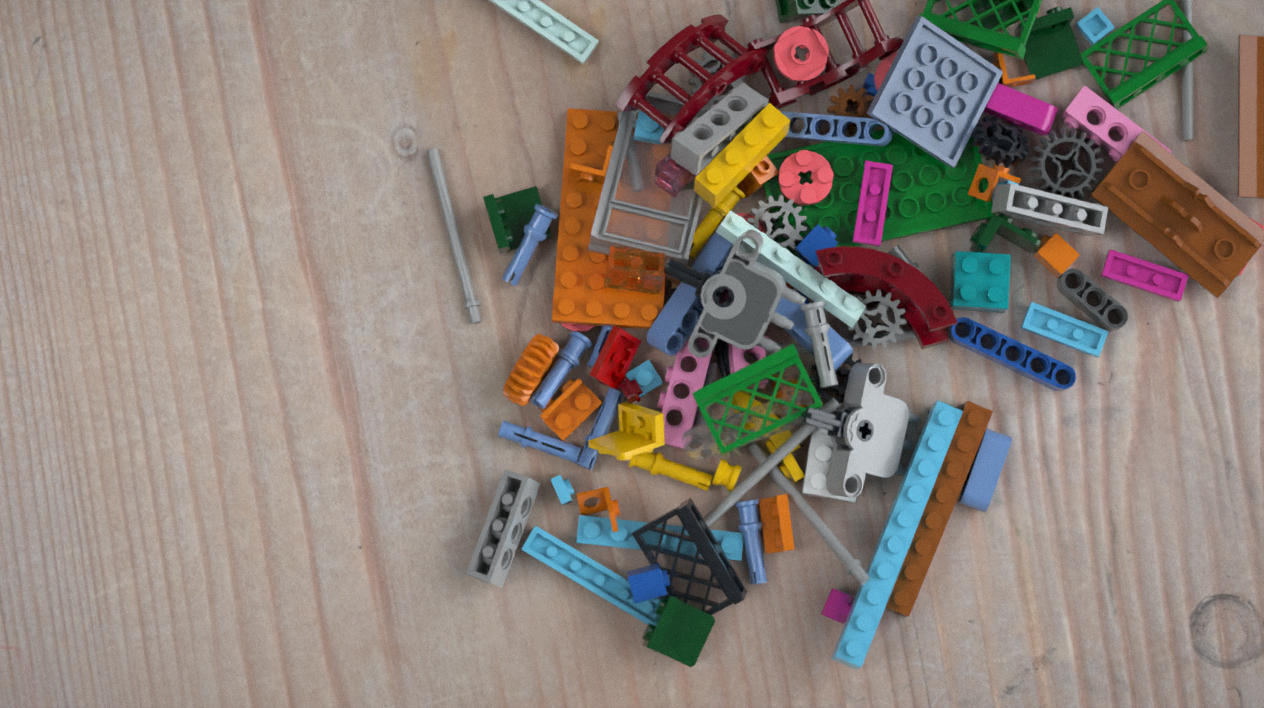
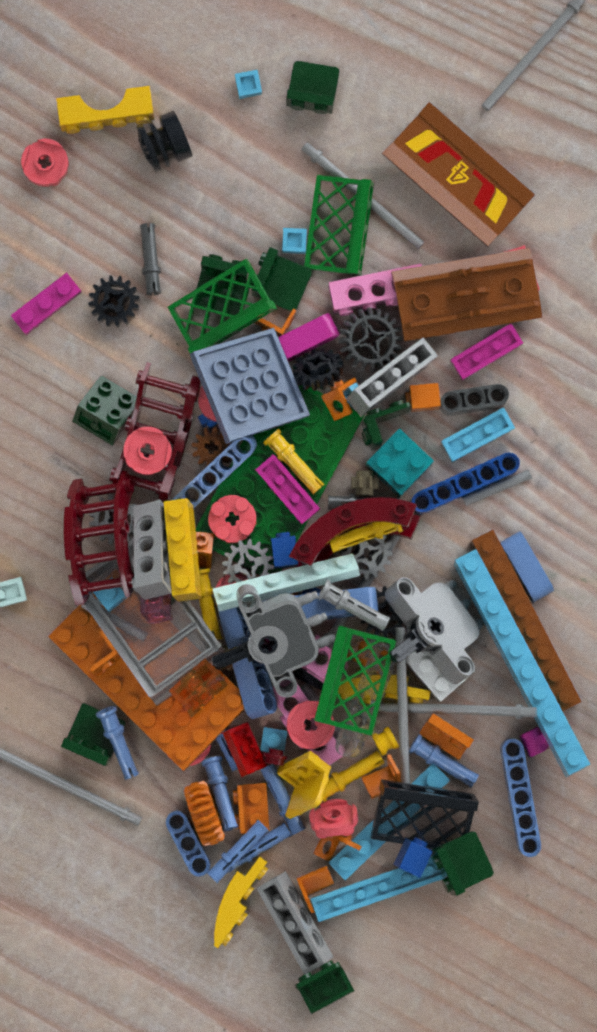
camera: 50 degrees left, 0 degrees up
medium azure plate [550,475,575,506] -> none
none -> medium blue beam [166,810,211,877]
none -> medium blue pin [207,820,269,884]
none -> yellow slope [214,856,268,948]
none -> yellow pin [263,429,324,494]
none -> coral plate [287,701,335,749]
none -> dark green bracket [295,960,355,1014]
none -> orange bracket [297,866,334,914]
none -> coral plate [309,799,359,838]
none -> yellow pin [330,522,403,553]
none -> dark tan gear [351,471,379,496]
none -> orange bracket [362,754,401,799]
none -> light grey bar [463,470,532,506]
none -> medium blue beam [500,739,541,857]

